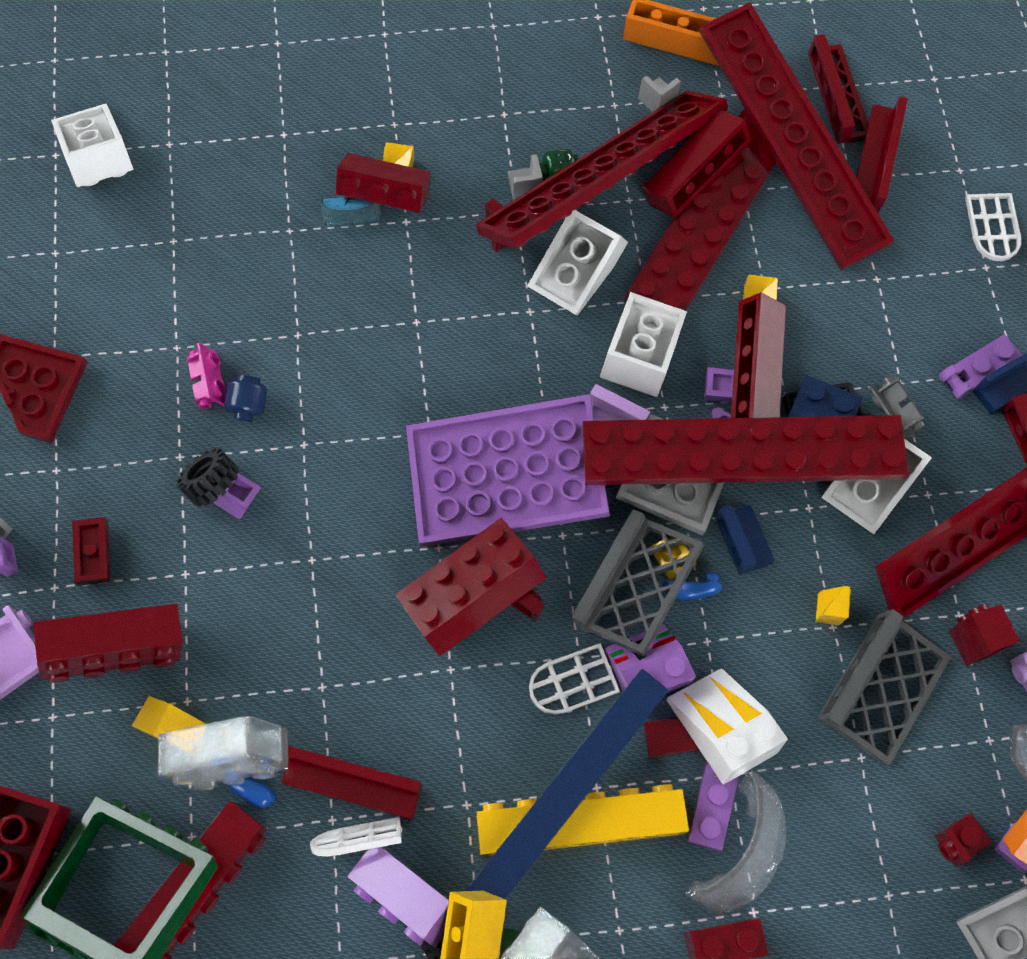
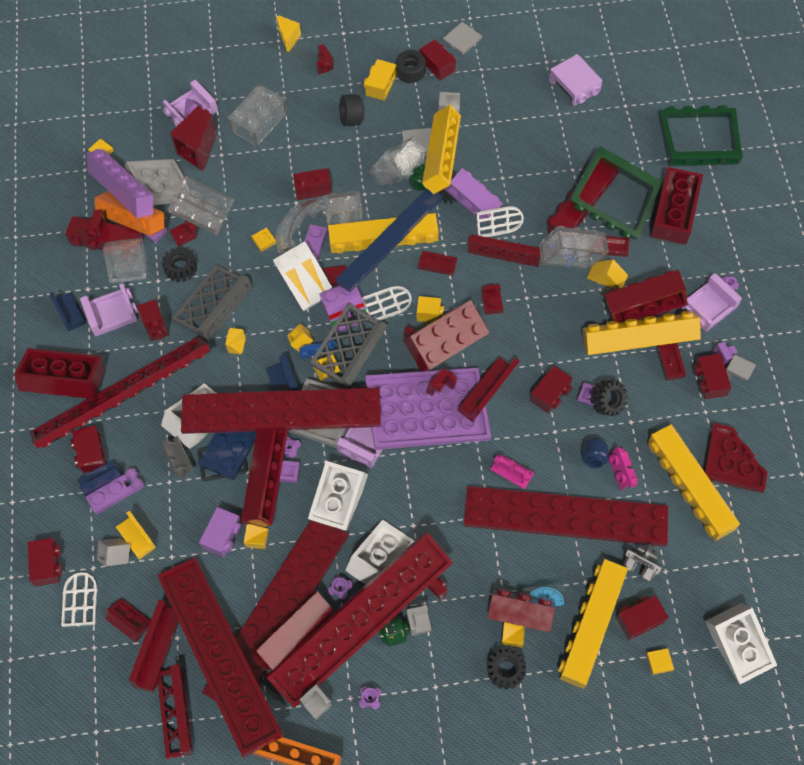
camera: 175 degrees left, 5 degrees down
none -> light grey panel [97,538,130,566]
none -> dark red slope [105,598,151,642]
none -> yellow panel [116,511,156,560]
none -> black tyre [162,247,197,282]
none -> clear brick [168,175,235,236]
none -> medium lavender brick [199,507,242,558]
none -> yellow tile [251,227,276,252]
none -> yellow slope [287,323,313,352]
none -> clear brick [324,191,363,232]
none -> medium lavender plate [328,576,352,600]
none -> medium lavender plate [359,686,381,710]
none -> yellow brick [417,296,444,323]
none -> dark red tile [418,251,457,276]
none -> dark red bracket [426,368,458,396]
none -> dark red fence [457,357,520,422]
none -> dark red plate [464,486,668,547]
none -> dark red bracket [481,284,504,315]
none -> black tyre [487,648,526,690]
none -> dark pink hinge [490,454,534,489]
none -> dark red brick [530,366,573,414]
none -> yellow brick [558,559,628,689]
none -> yellow brick [582,311,701,355]
none -> dark red tile [591,235,629,257]
none -> dark red brick [616,595,669,641]
none -> flat silver hips [623,544,662,581]
none -> yellow tile [646,648,674,675]
none -> yellow brick [648,424,740,541]
none -> dark red brick [693,353,732,399]

